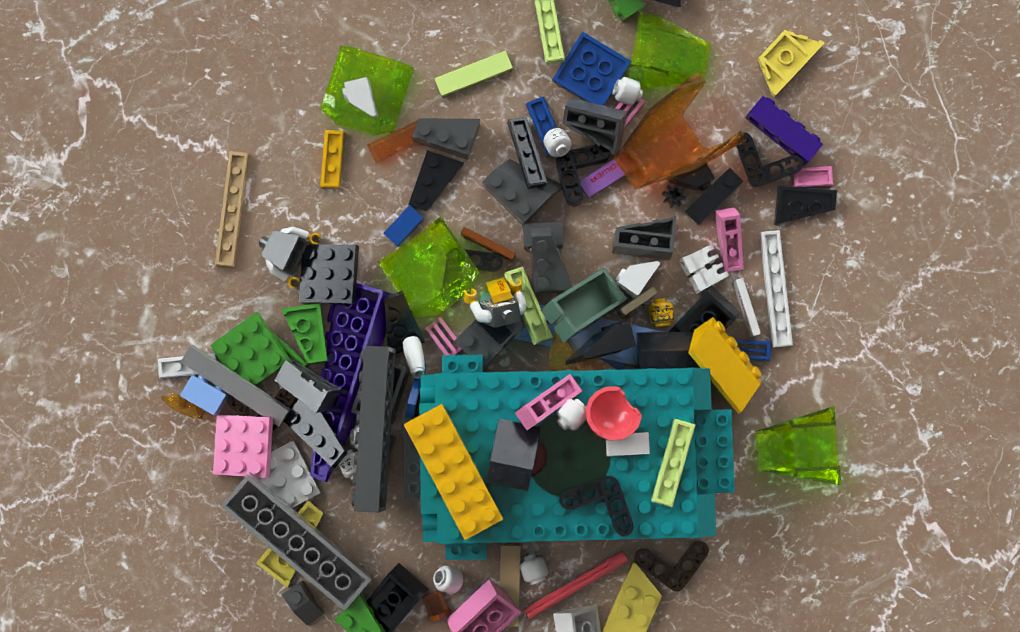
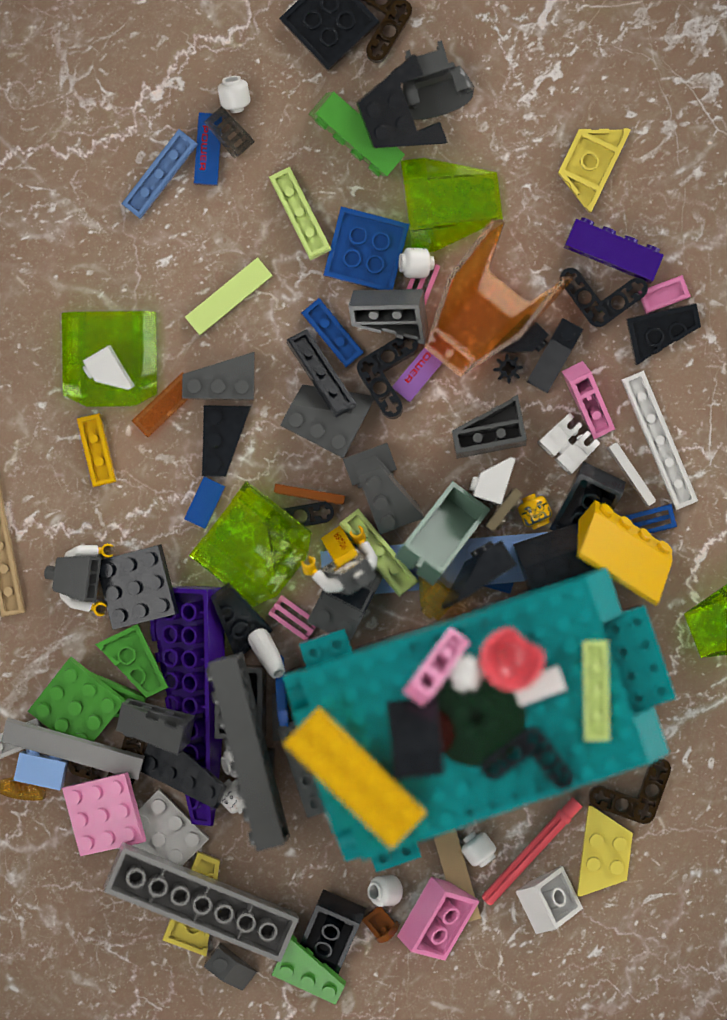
camera: 15 degrees left, 5 degrees up
white head [543,128,572,157] -> none

